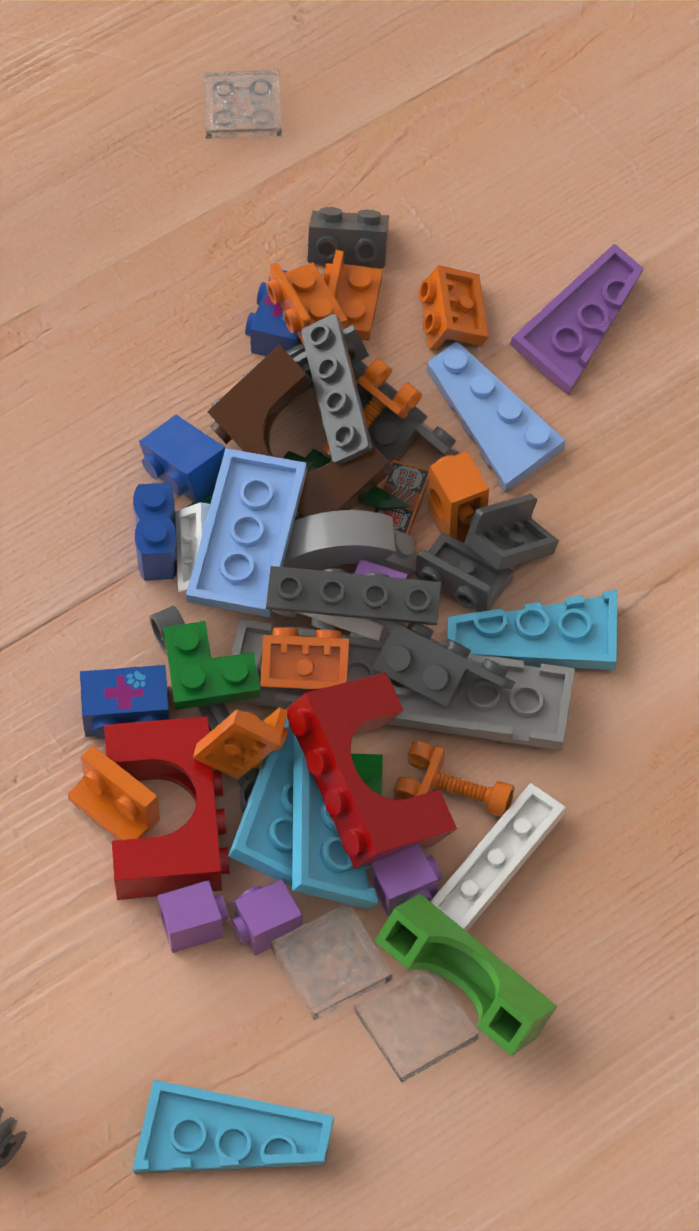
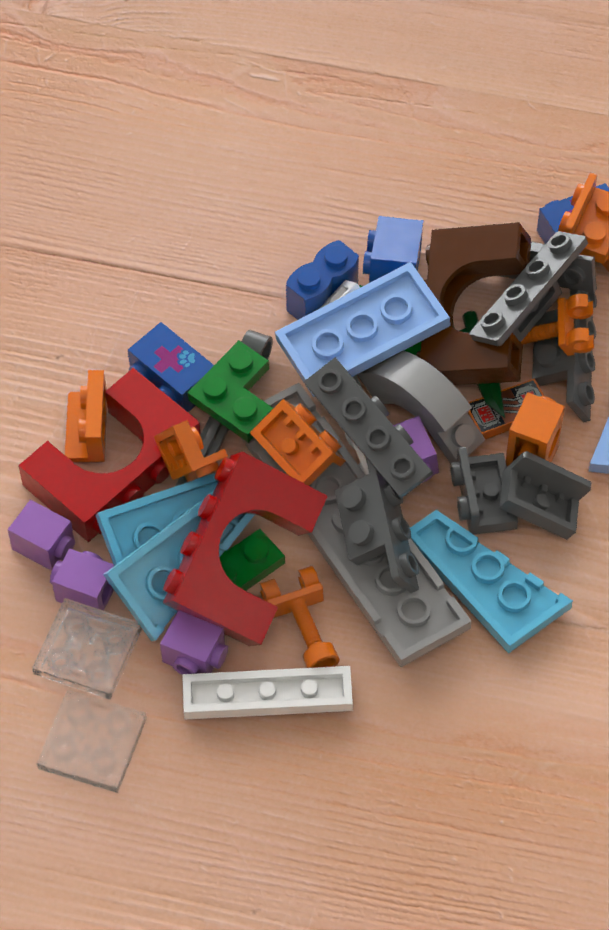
camera: 50 degrees right, 0 degrees up
bright green arch [375,893,557,1056] -> none

